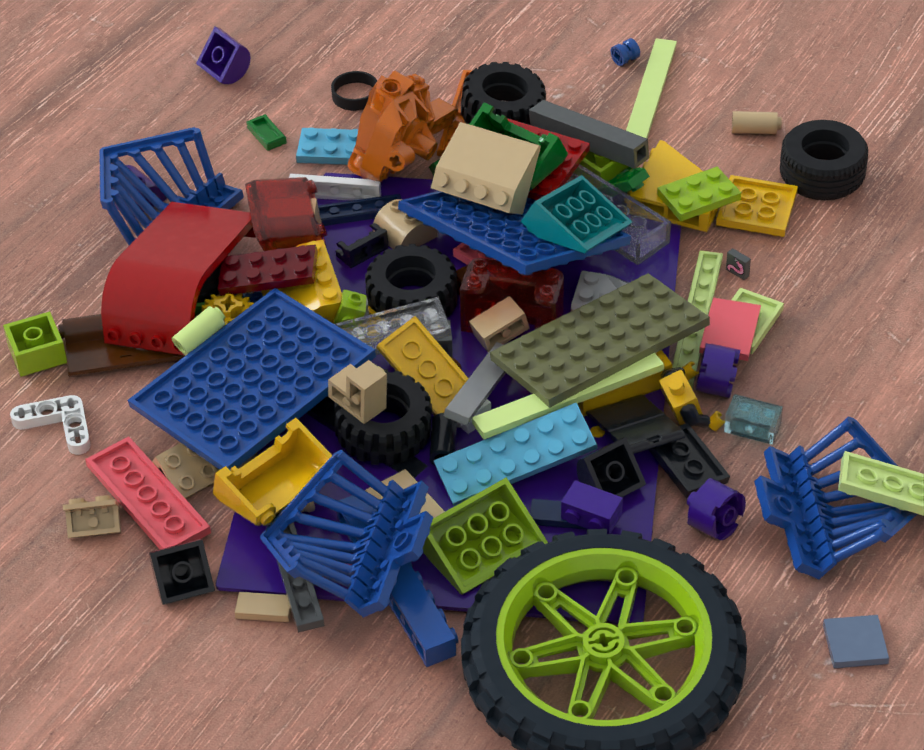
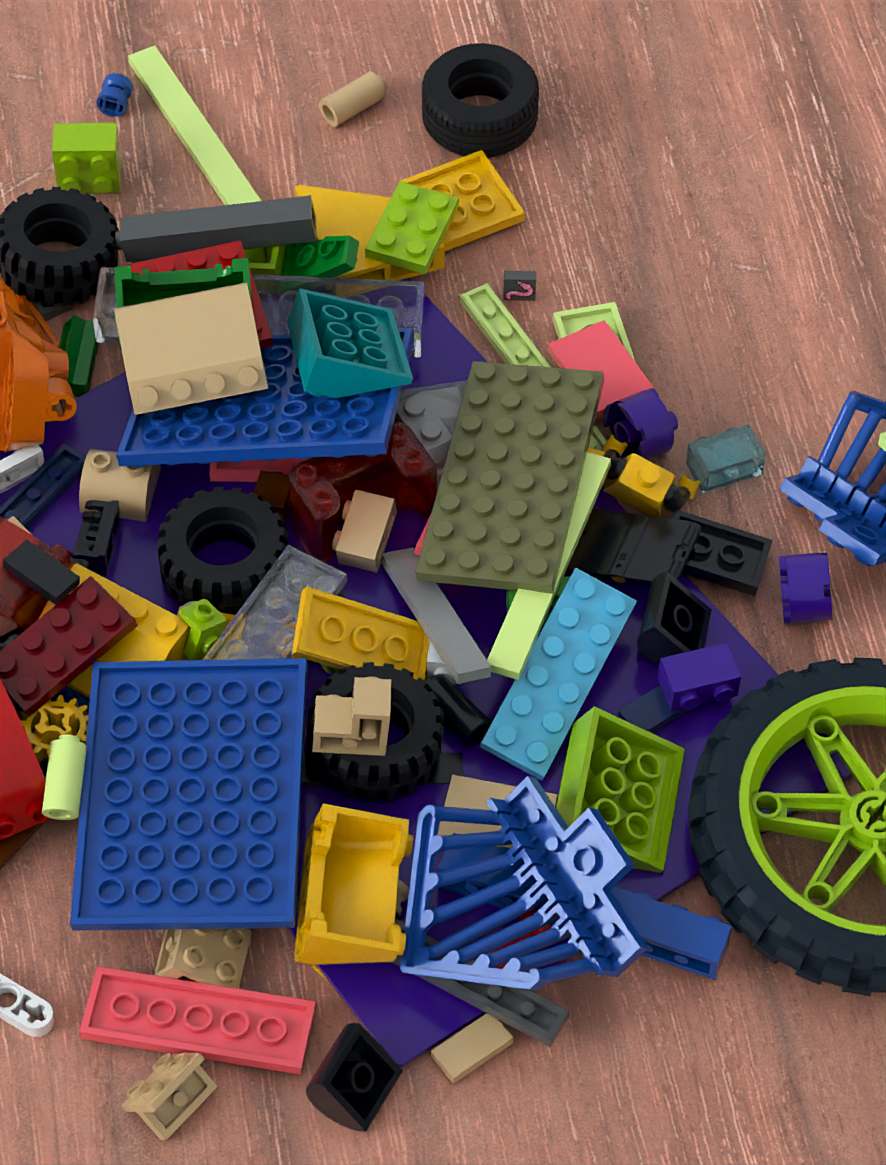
camera: 45 degrees left, 10 degrees up
none -> black tile [3,539,80,605]
none -> lime brick [52,123,122,194]

